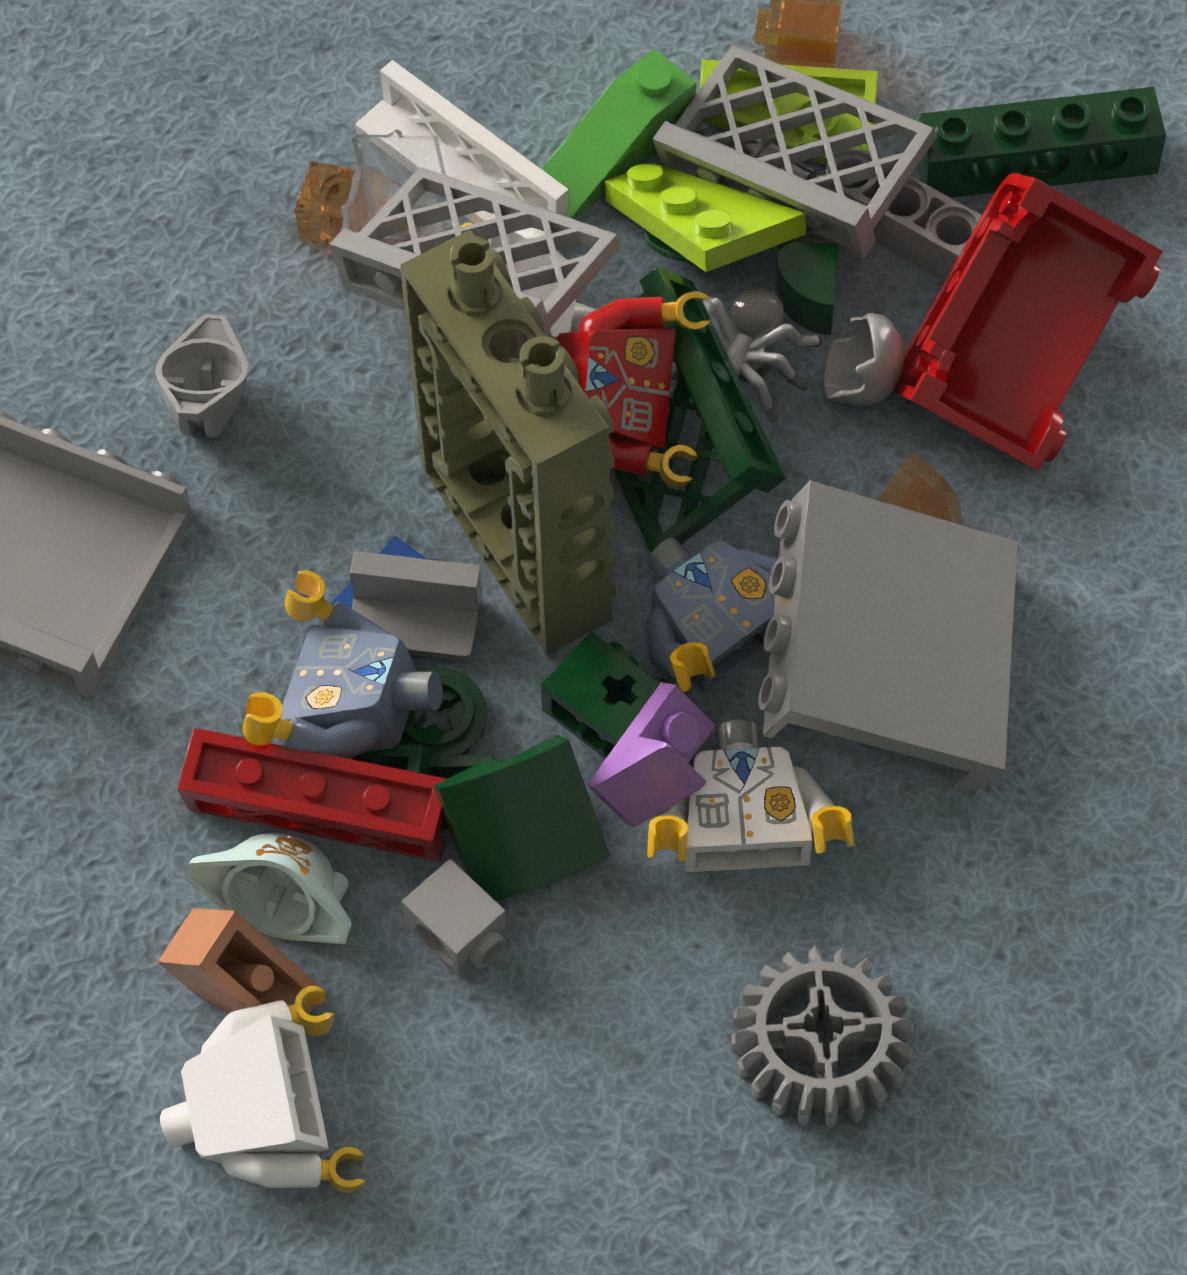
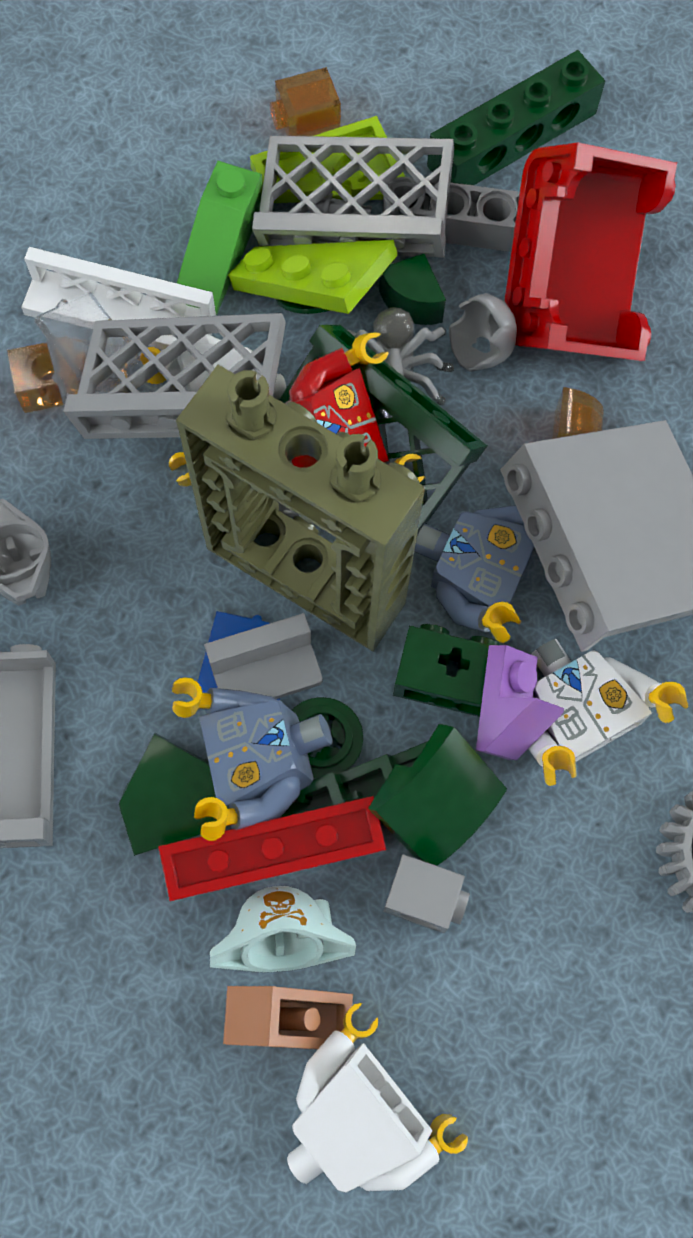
camera: 30 degrees left, 10 degrees up
none -> dark green slope [119,733,217,856]

